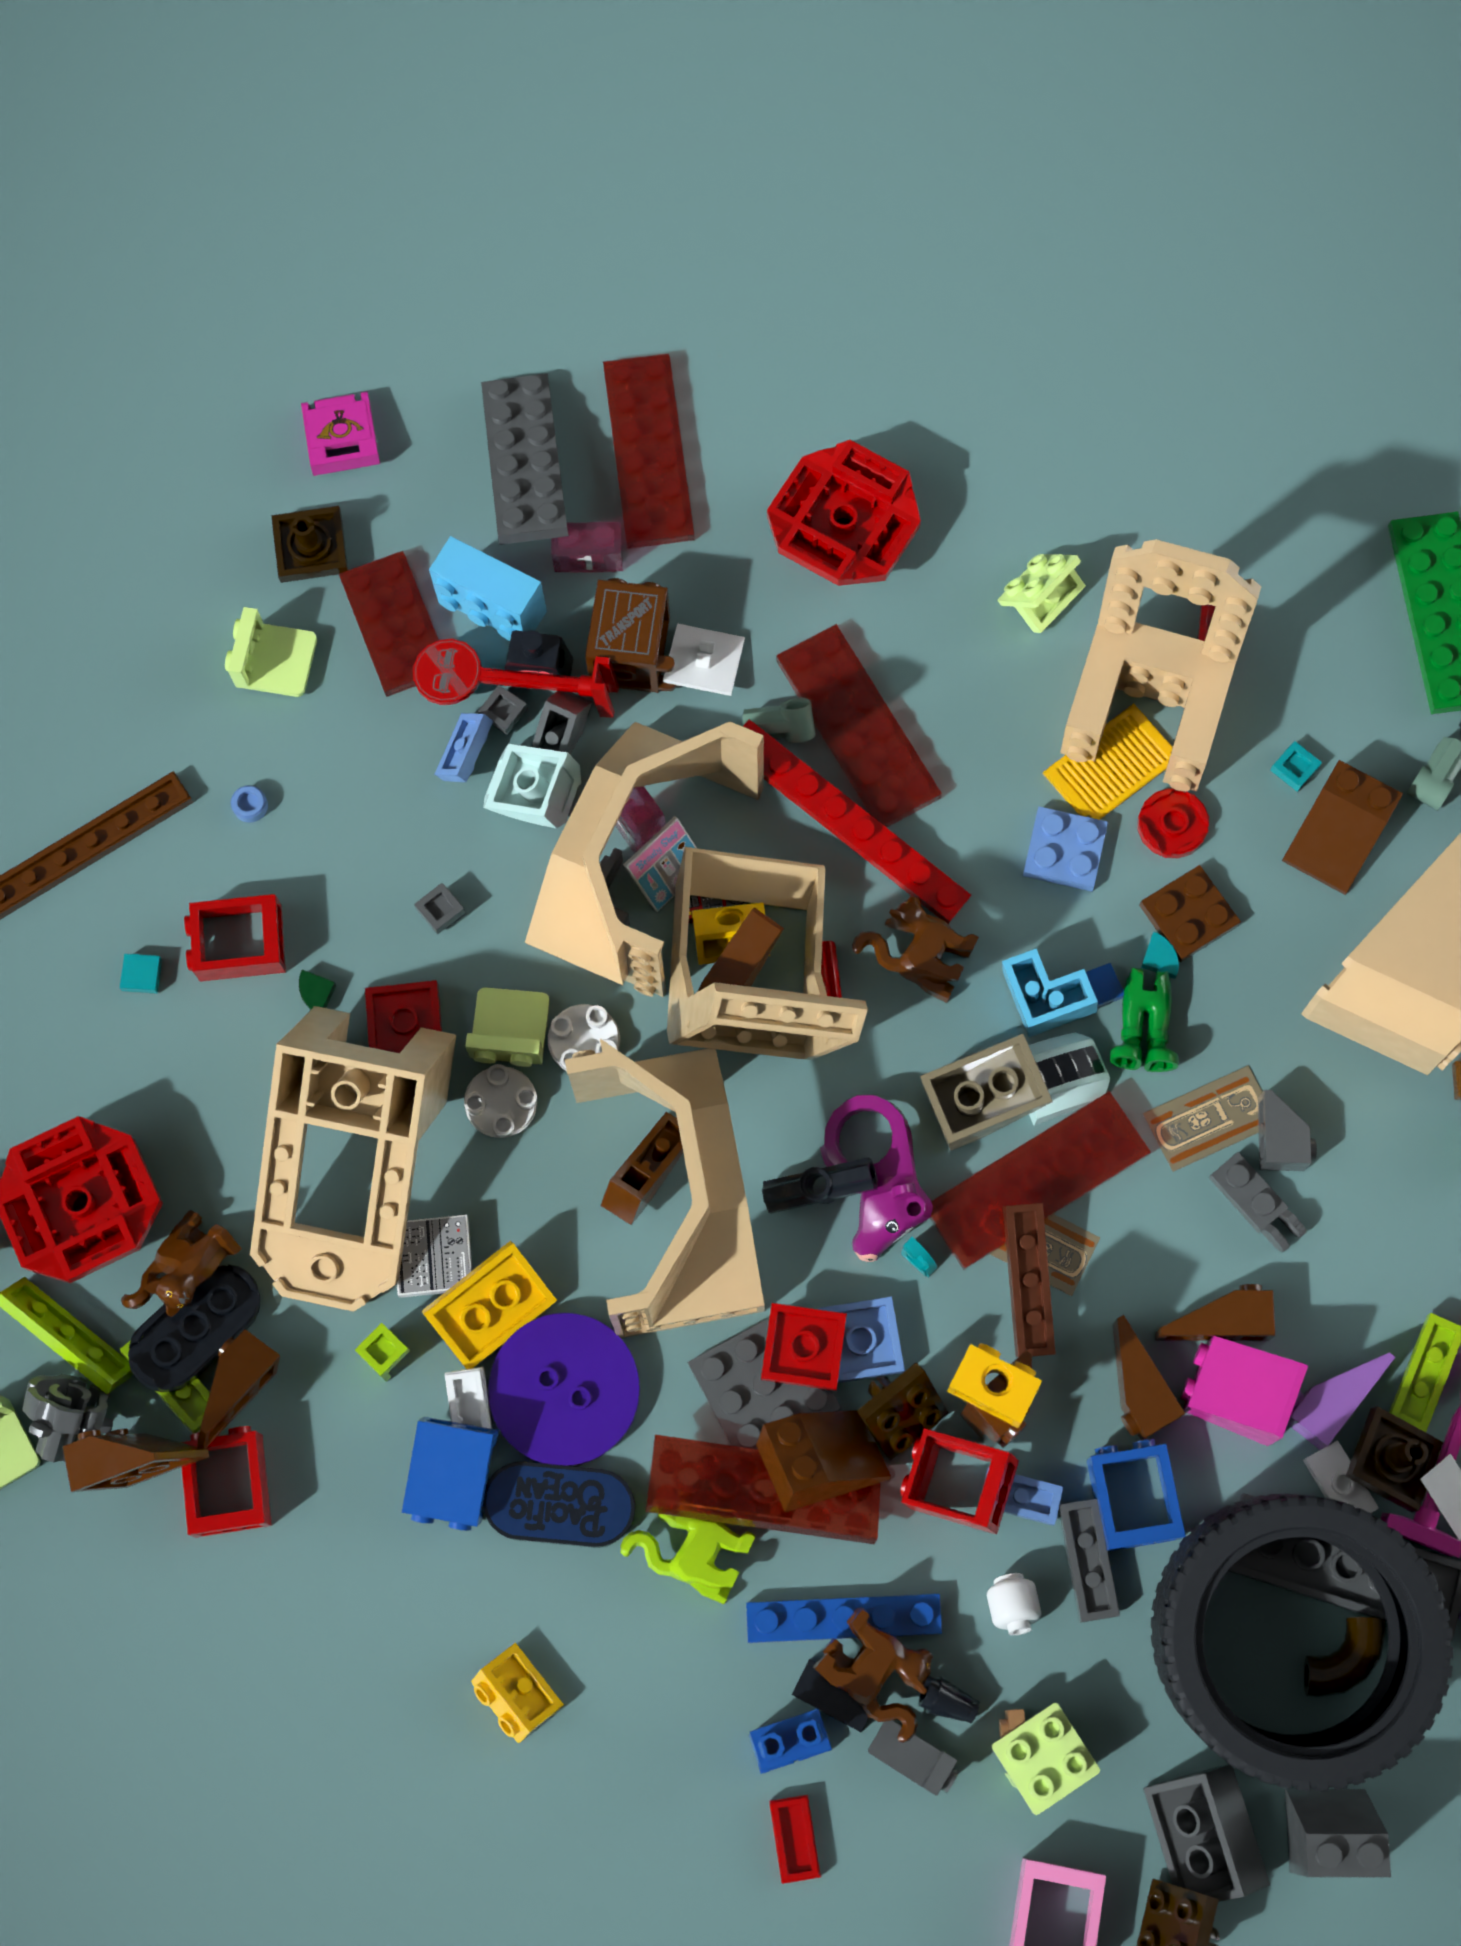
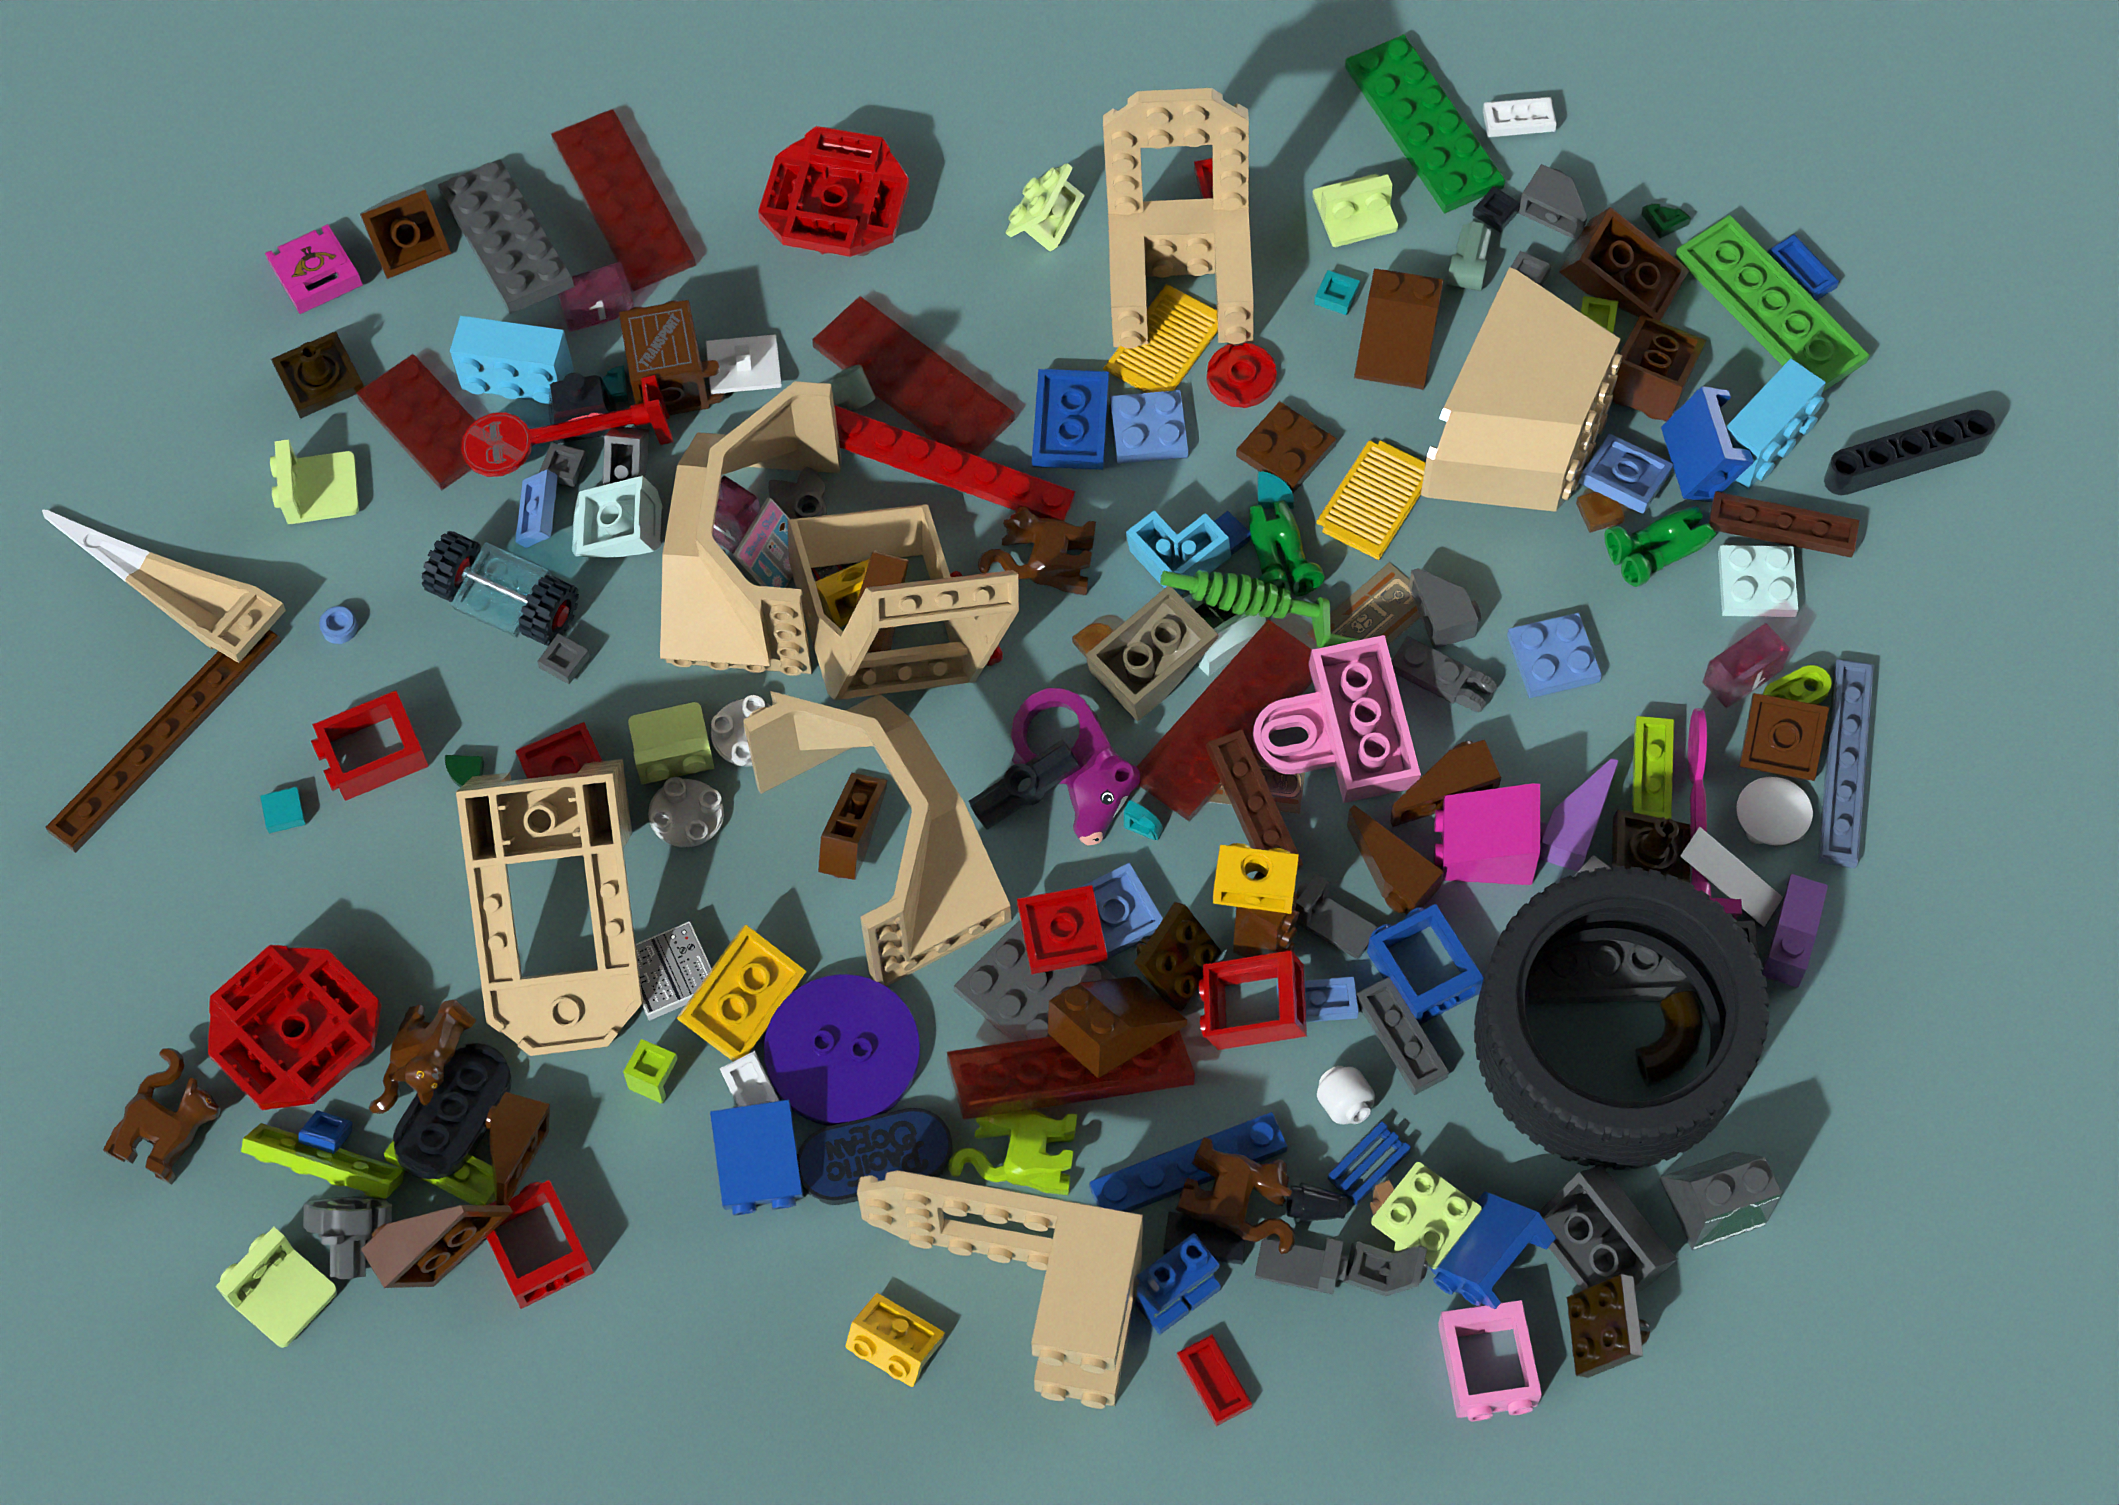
camera: 20 degrees left, 10 degrees down
none -> tan plate [42,510,286,663]
none -> blue tile [298,1110,353,1154]
none -> reddish brown slope [360,185,451,279]
none -> plate [421,531,579,646]
none -> teal tile [602,365,628,403]
none -> dark grey plate [768,467,827,519]
none -> tan bracket [857,1171,1143,1409]
none -> blue plate [1032,369,1109,470]
none -> clear orange tile [1072,623,1113,657]
none -> bright green piece [1160,570,1360,648]
none -> bright pink brick [1253,635,1421,803]
none -> dark grey bracket [1295,874,1377,959]
none -> yellowish green bracket [1312,174,1398,247]
none -> yellow window [1316,440,1426,560]
none -> blue tile [1328,1121,1411,1205]
none -> dark grey bracket [1343,1241,1428,1296]
none -> blue panel [1429,1191,1556,1309]
none -> medium blue plate [1507,613,1602,698]

